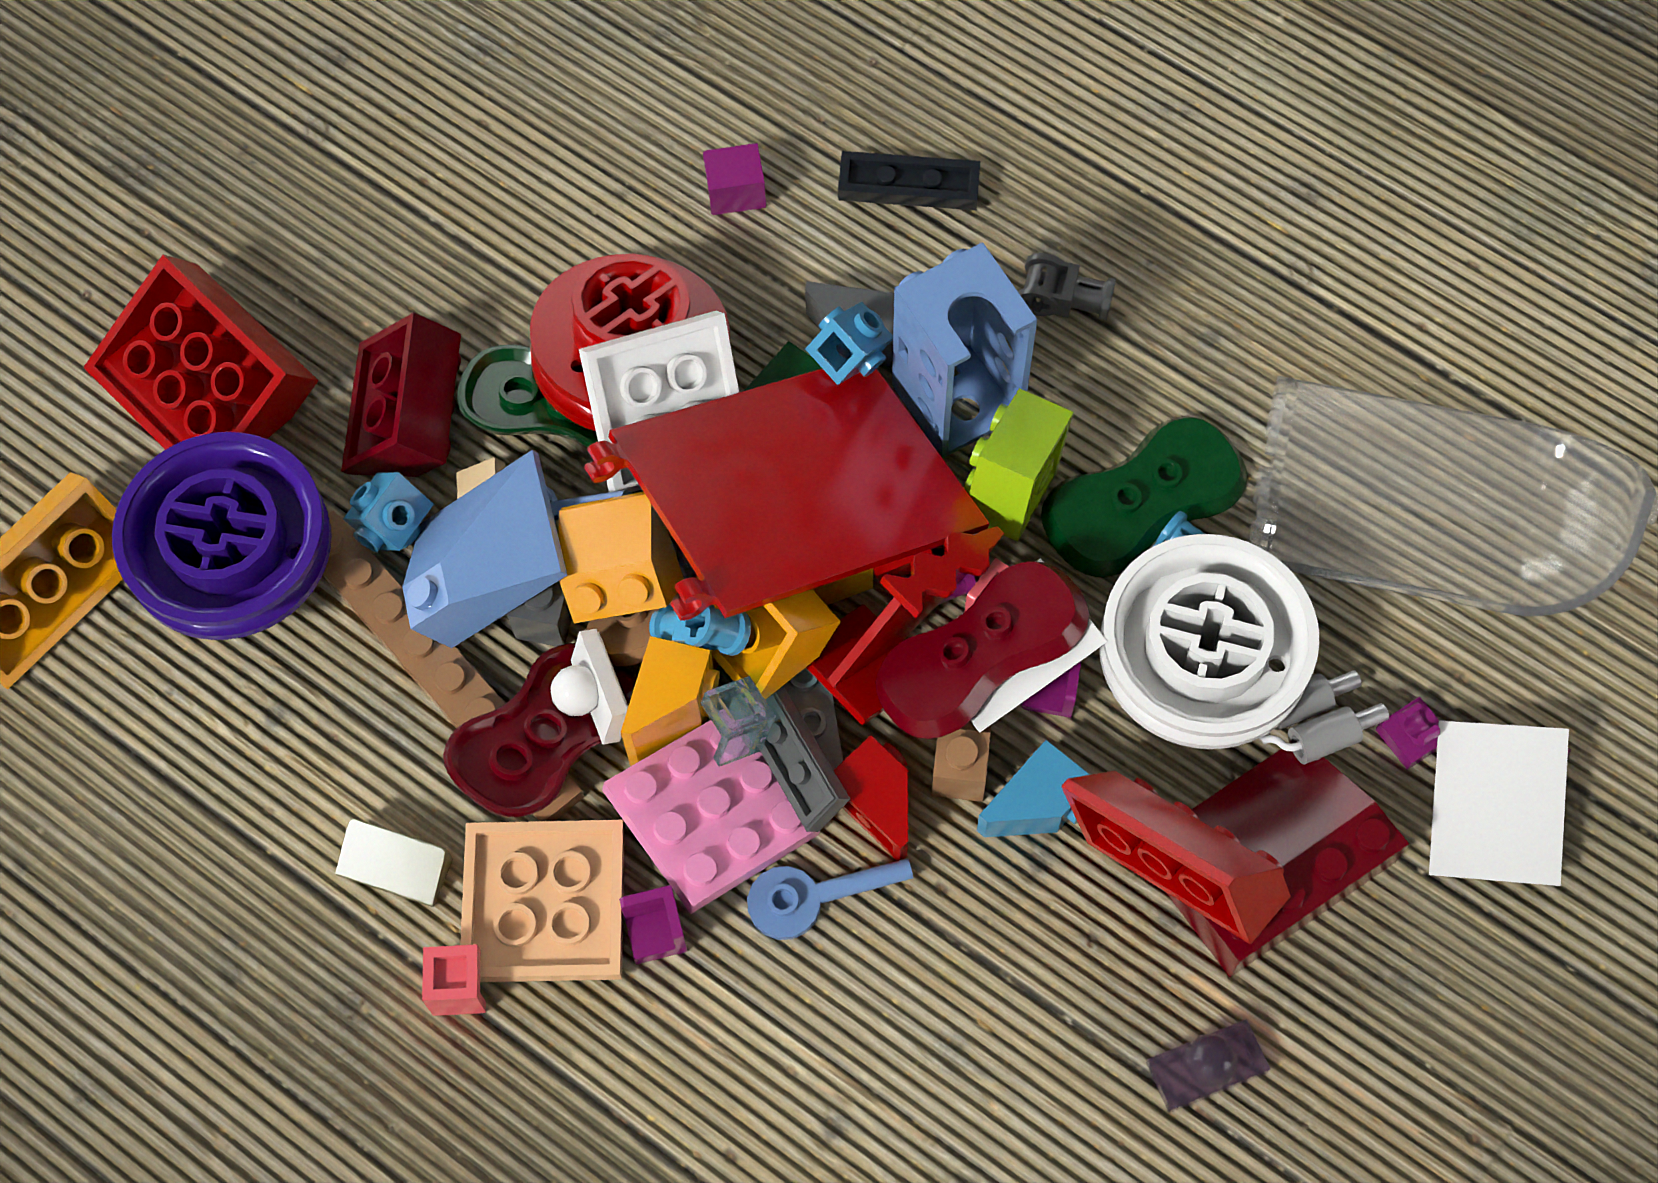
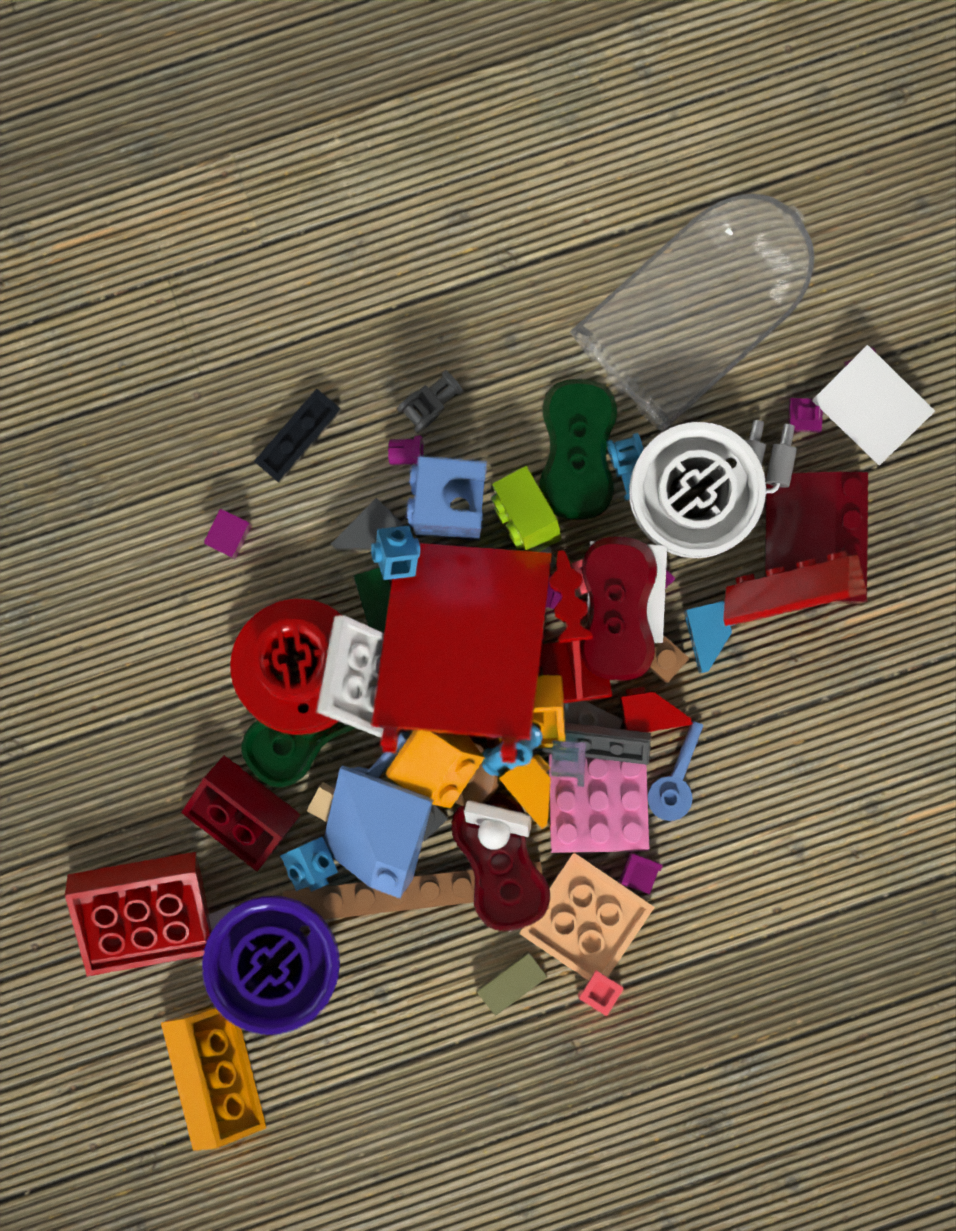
camera: 65 degrees left, 20 degrees up
clear purple tile [1146,1019,1270,1113] -> none

